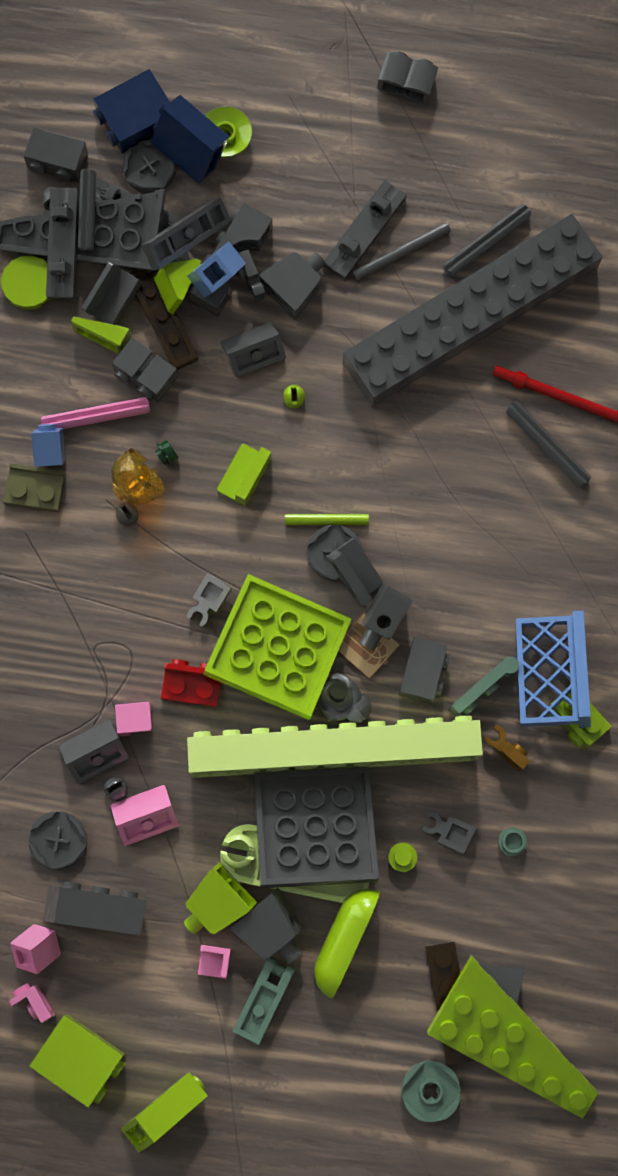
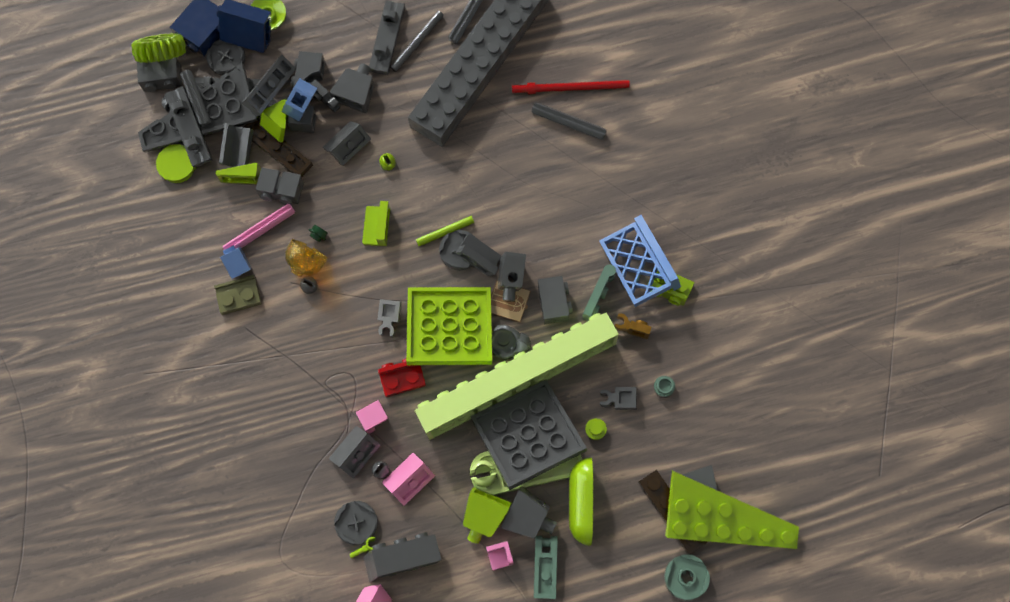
camera: 15 degrees left, 5 degrees down
none -> lime gear [131,33,186,63]
none -> lime hand [349,537,376,559]

